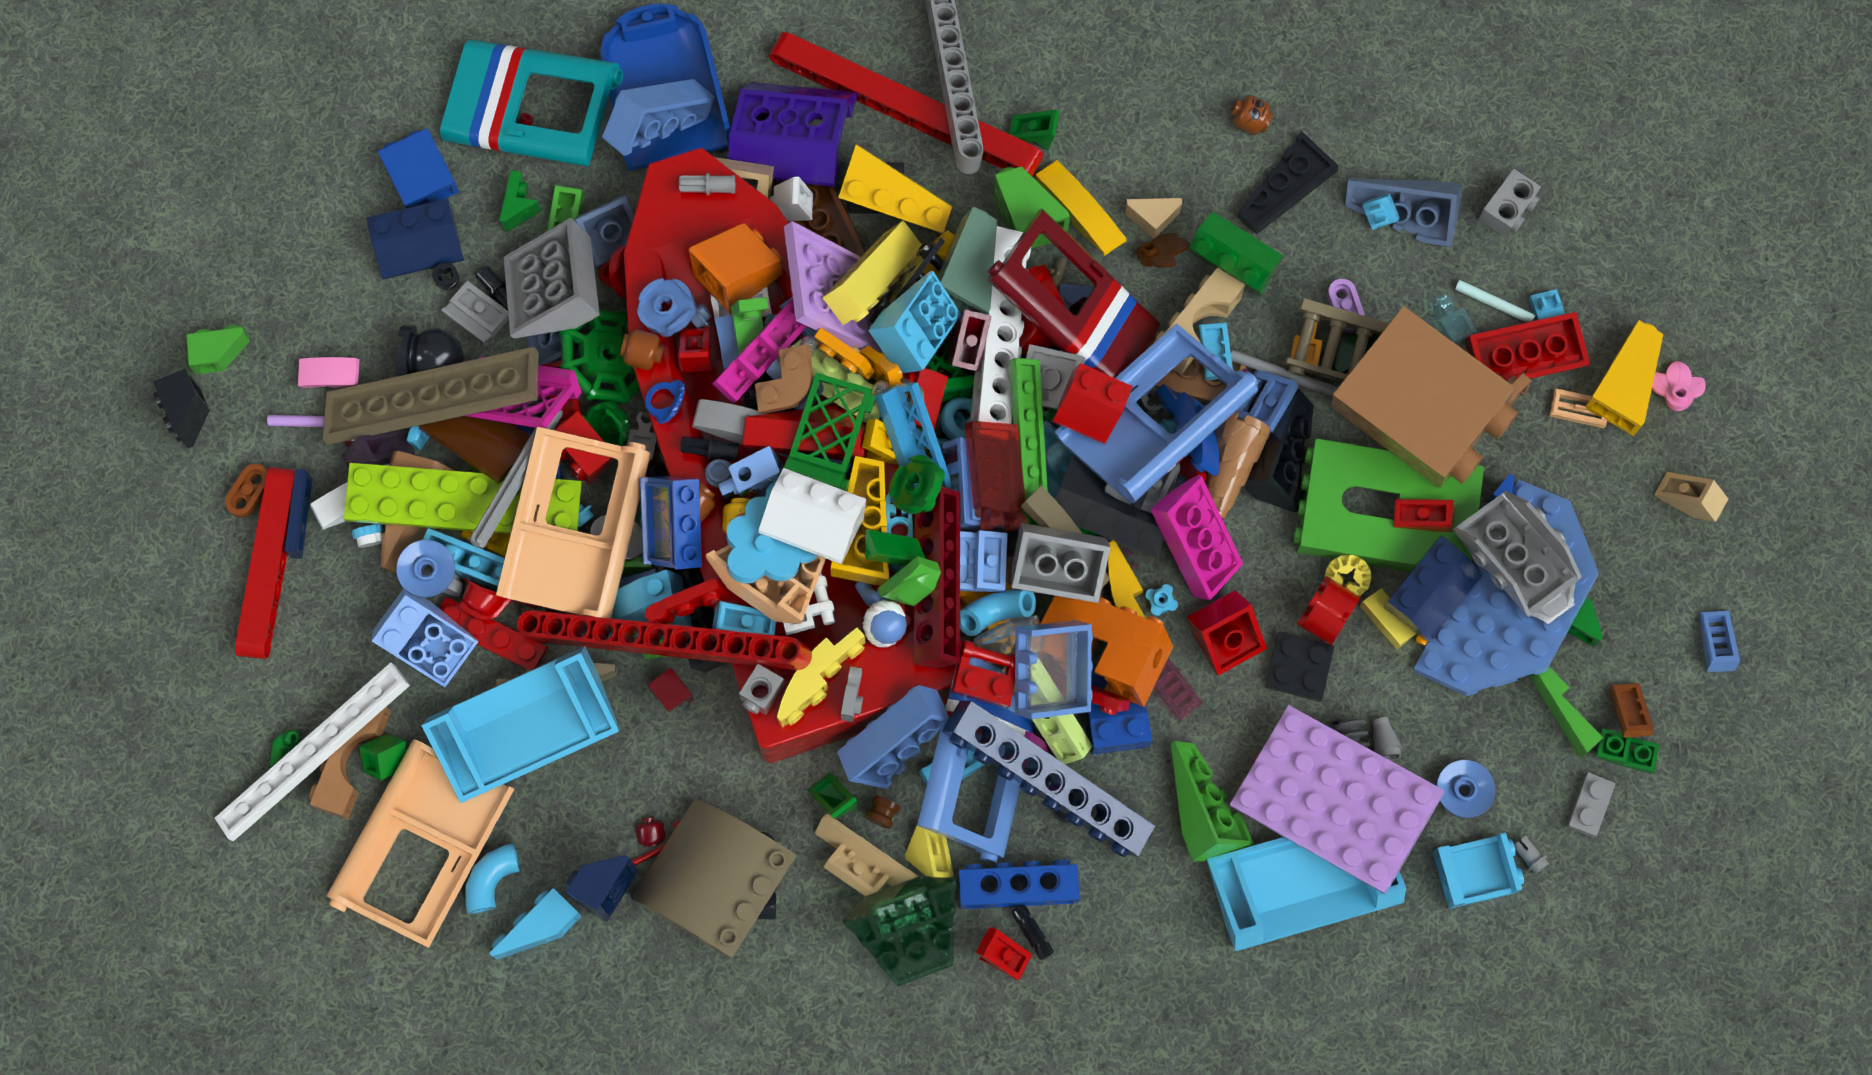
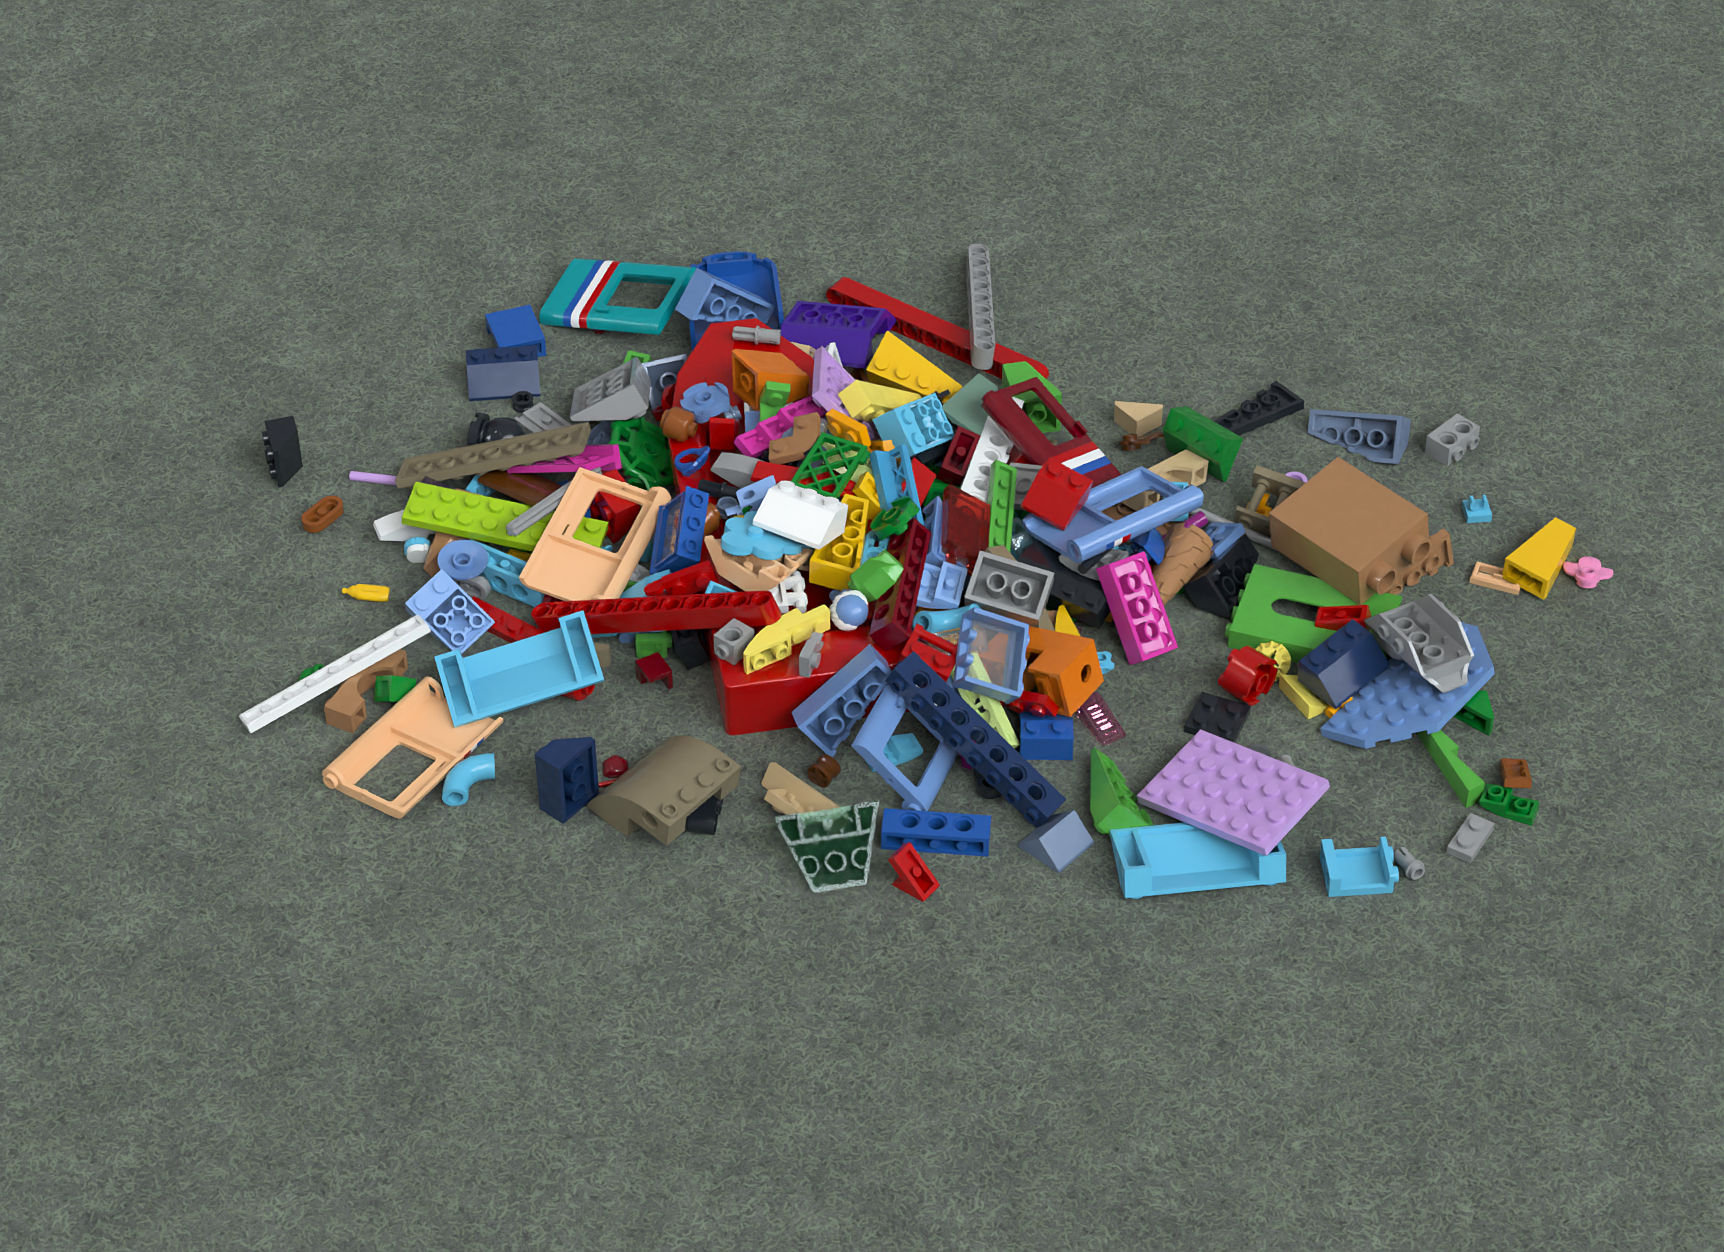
camera: 10 degrees right, 30 degrees down
bright green slope [187,325,250,375] -> none
red beam [235,467,296,659] -> none
dark blue tile [285,469,313,559] -> none
bright pink slope [298,357,359,389] -> none
red piece [460,578,527,620] -> none
black axle [476,266,508,311] -> none
medium azure slope [489,888,582,960] -> none
green slope [499,170,541,231] -> none
green slope [807,773,858,819] -> none
green slope [865,529,926,566] -> none
light yellow slope [905,823,954,879] -> none
green slope [1009,109,1060,150] -> none
black axle [1012,905,1054,960] -> none
yellow slope [1035,160,1126,256] -> none
red slope [1187,590,1267,676] -> none
dark orange head [1230,95,1273,135] -> none
medium azure tile [1362,193,1399,230] -> none
medium blue dish [1436,760,1495,818] -> none
light aqua bar [1455,280,1535,323] -> none
red slope [1464,312,1590,381] -> none
tan slope [1654,472,1728,522] -> none
medium blue slope [1699,610,1740,672] -> none
none -> yellow piece [342,584,390,602]
none -> sand blue slope [1018,810,1094,873]

